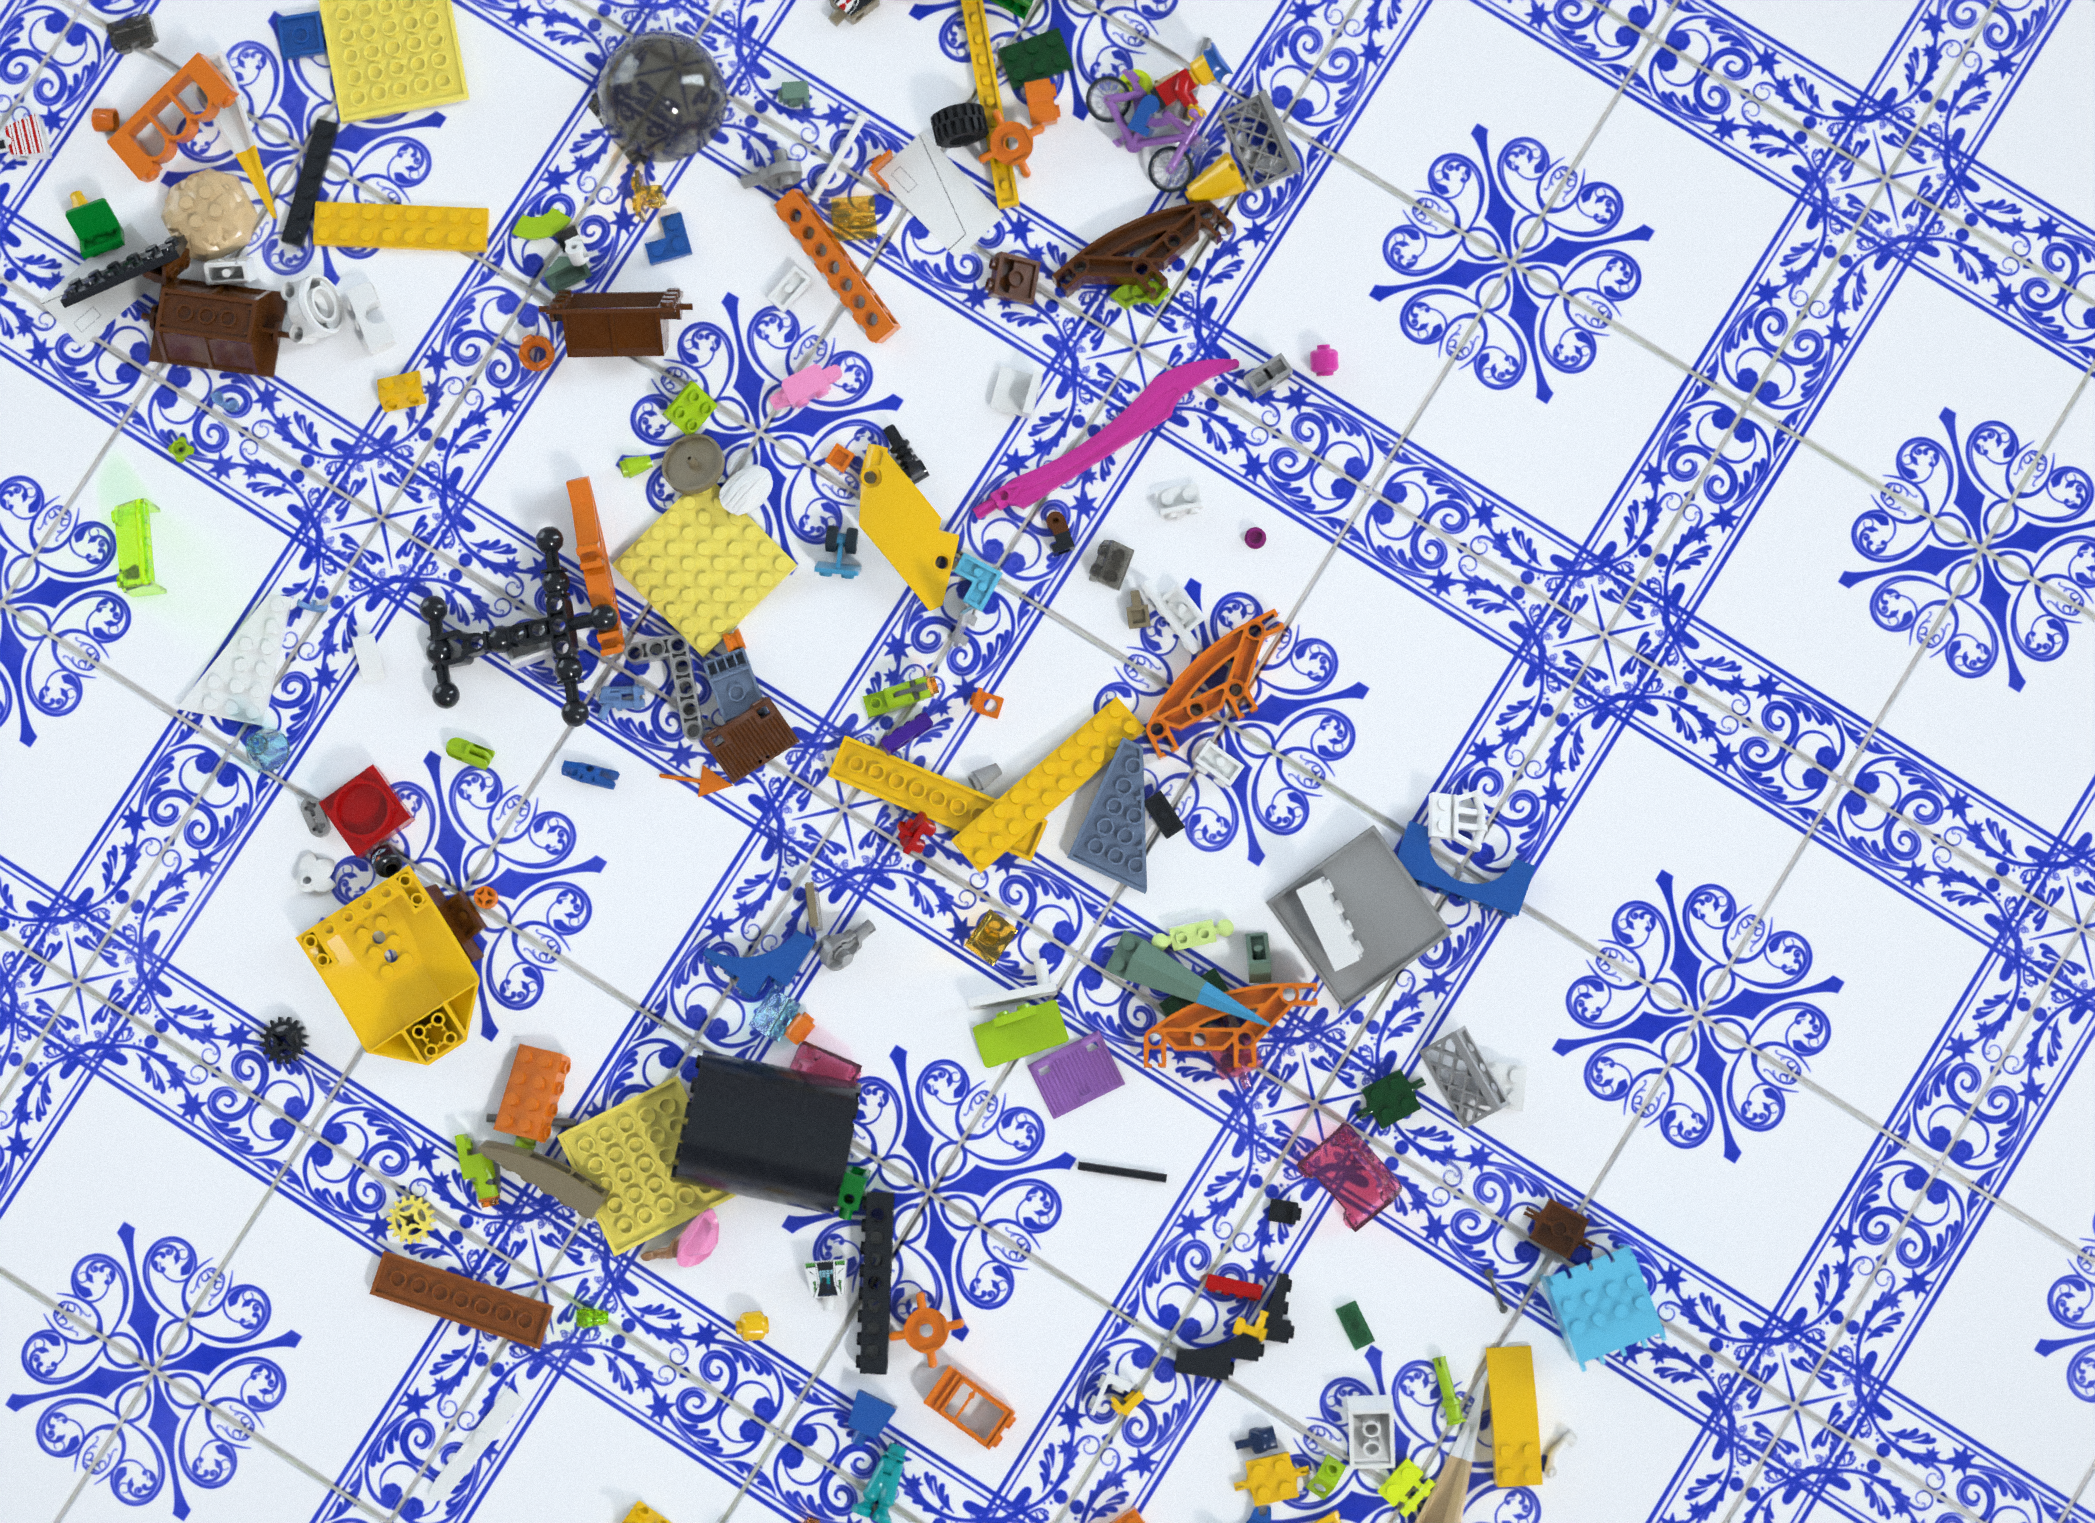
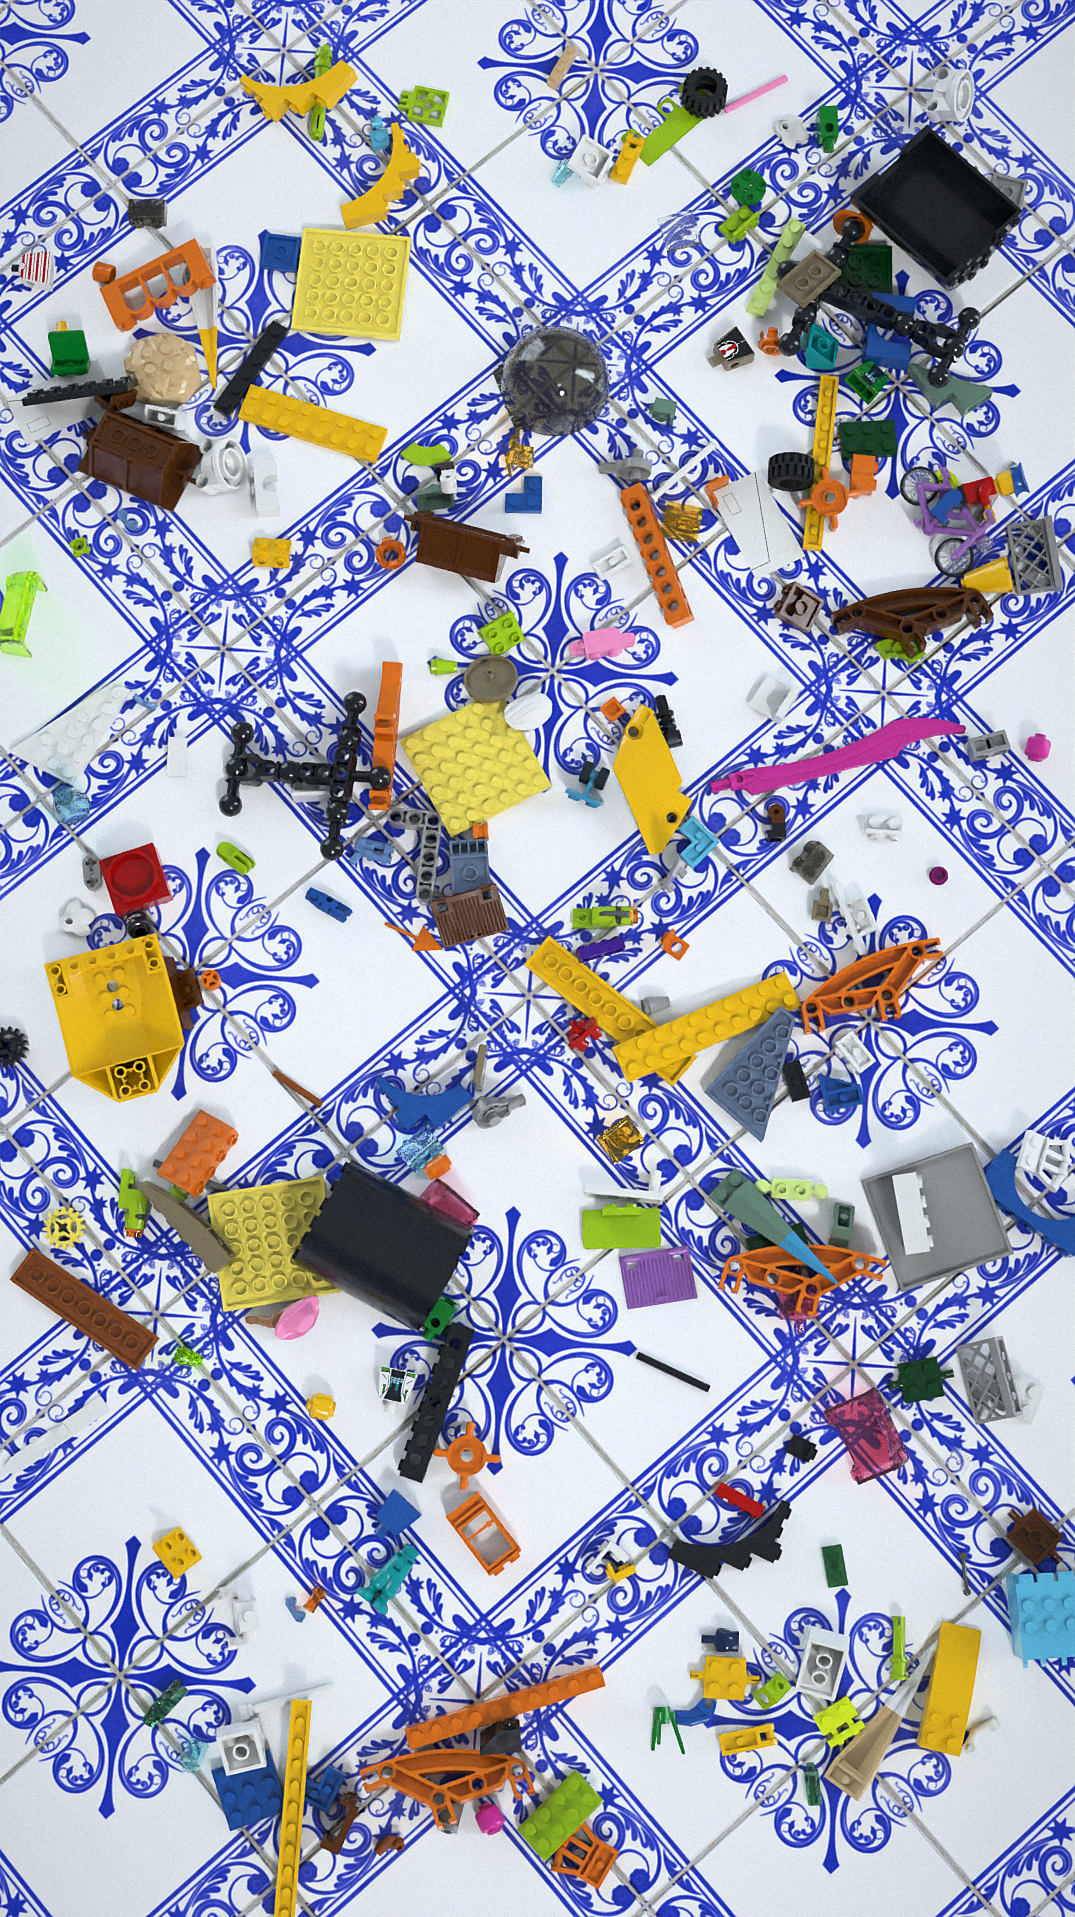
camera: 15 degrees right, 5 degrees down
yellow piece [1232,1310,1269,1342] -> none
none -> dark orange bar [272,1069,324,1108]
none -> blue wing [818,1074,864,1112]

